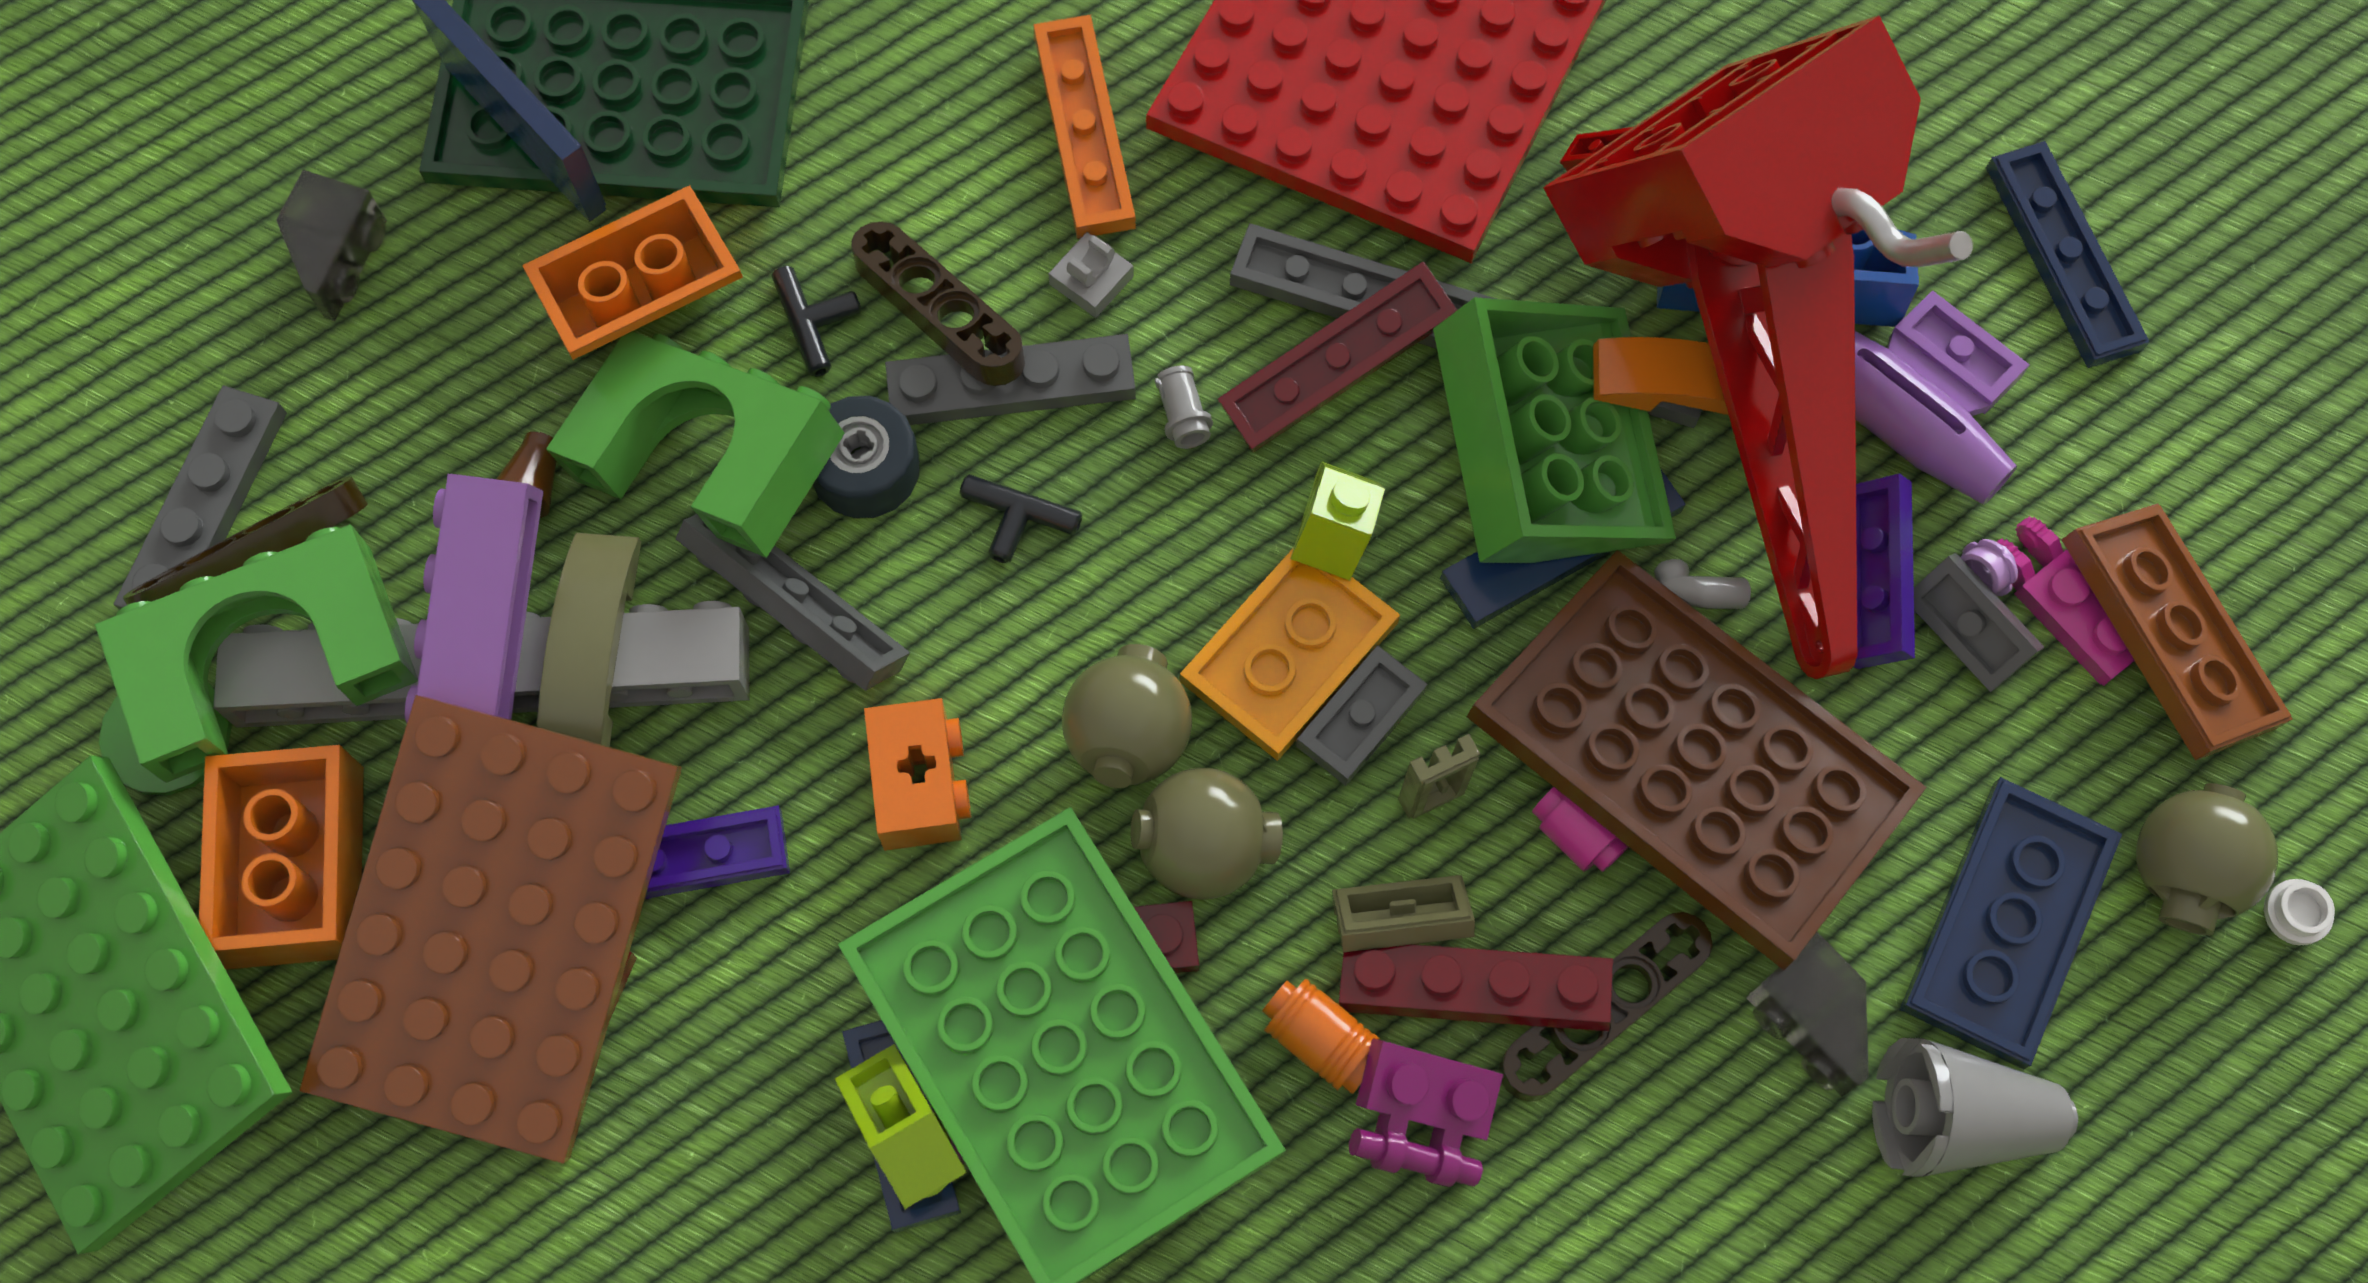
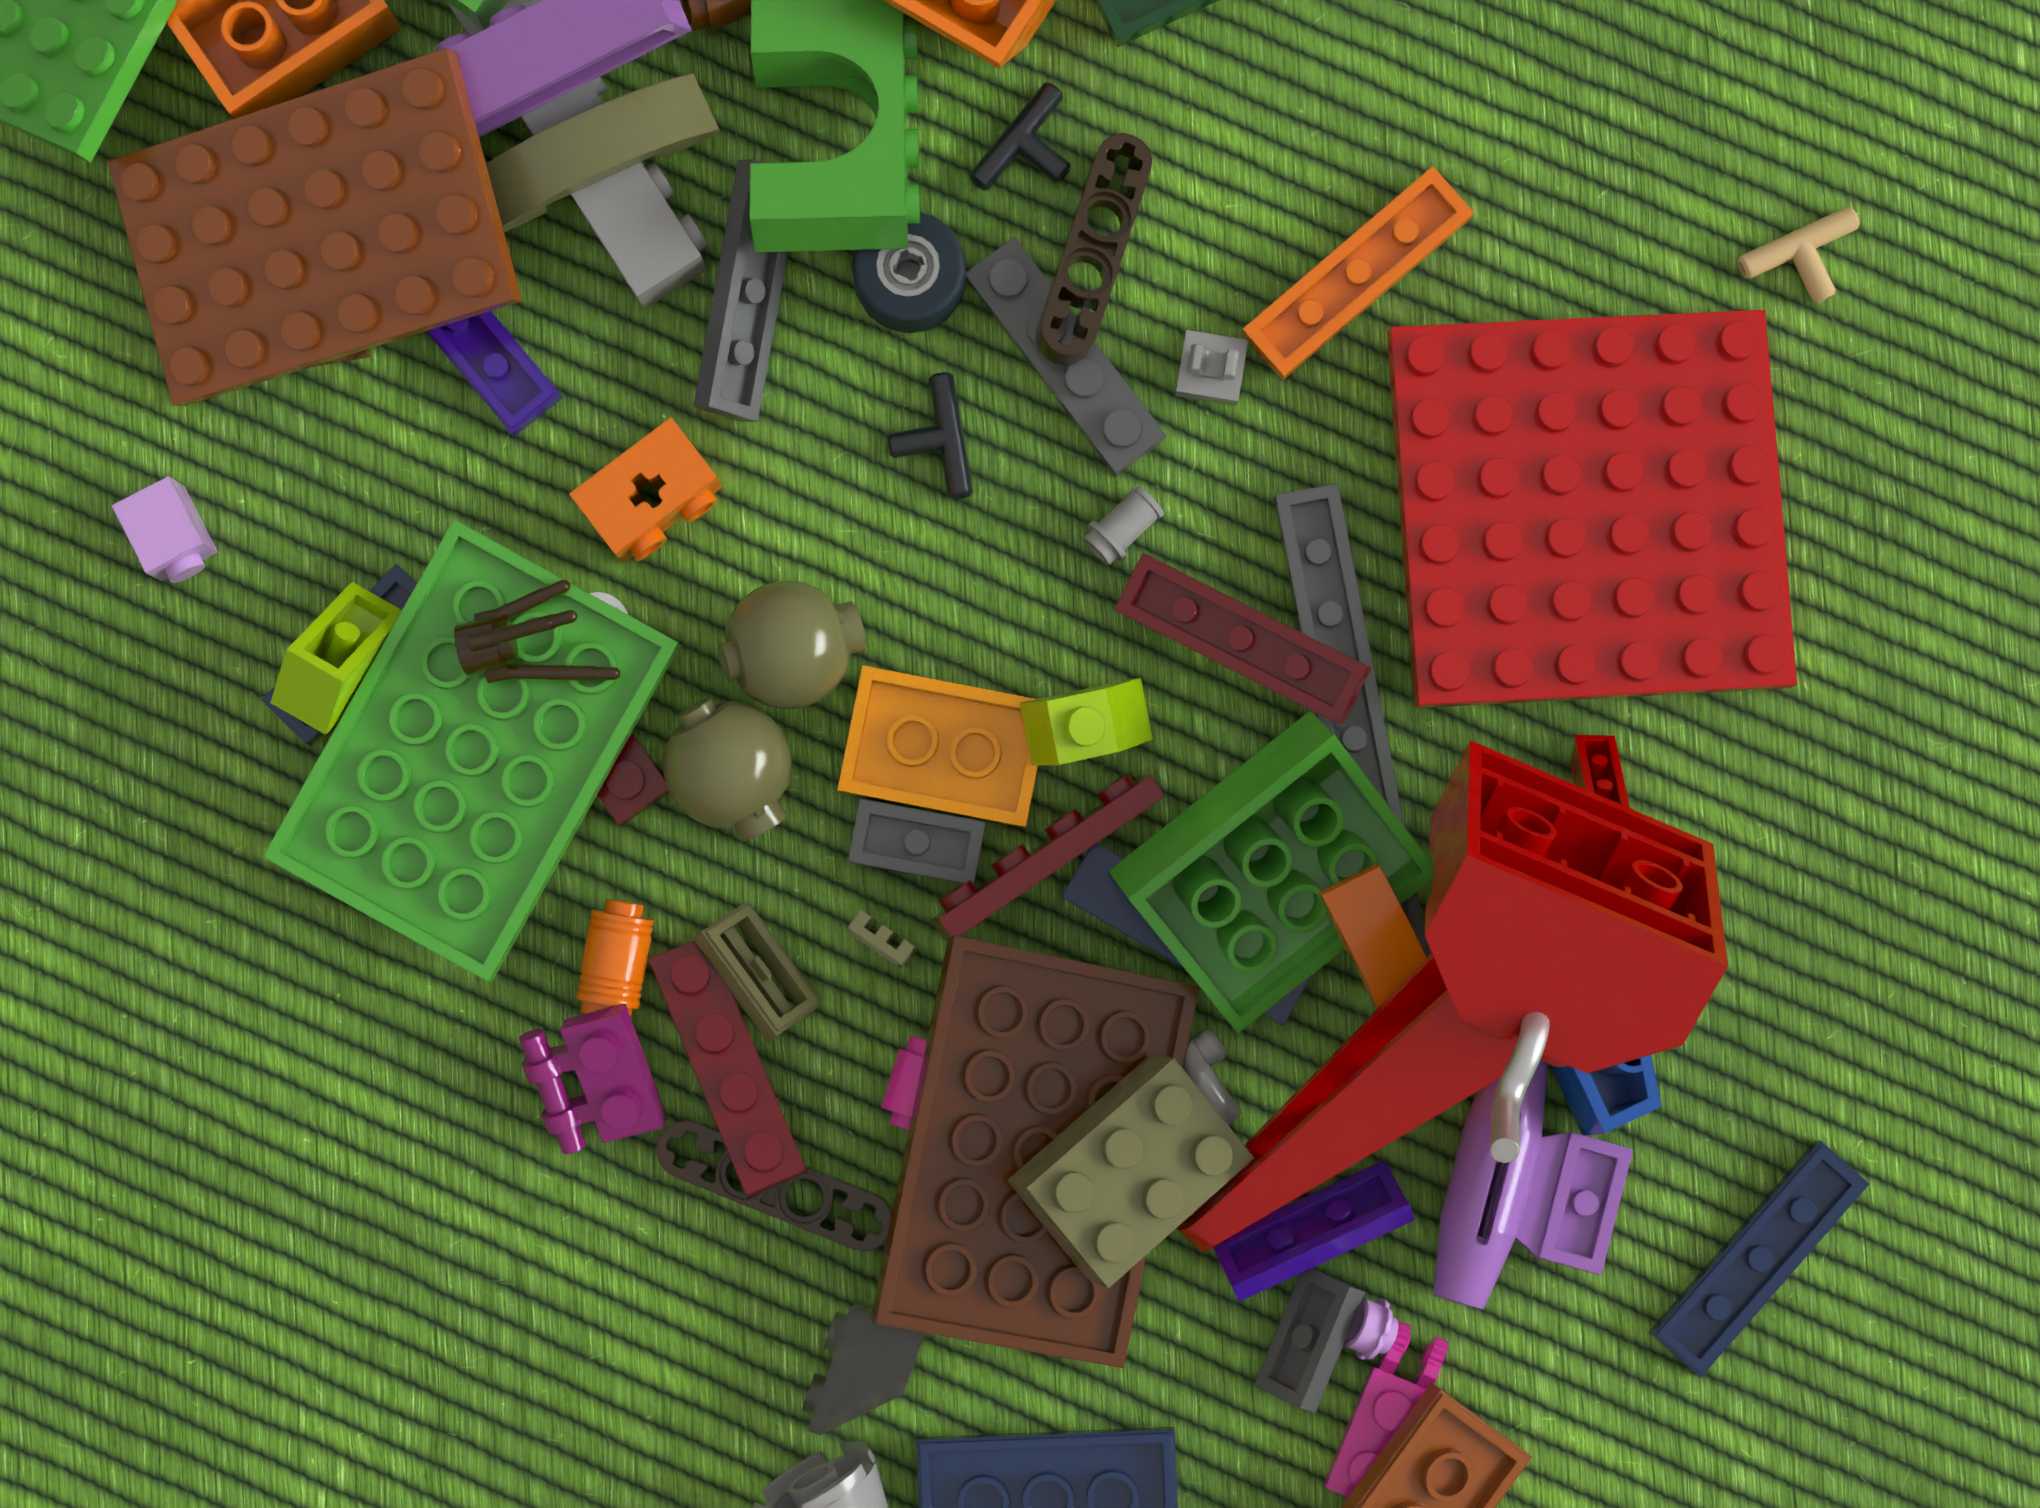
camera: 65 degrees right, 15 degrees up
none -> lavender brick [111,476,218,583]
none -> dark brown plant [454,580,621,683]
none -> dark red plate [931,773,1166,941]
none -> olive brick [1007,1053,1254,1289]

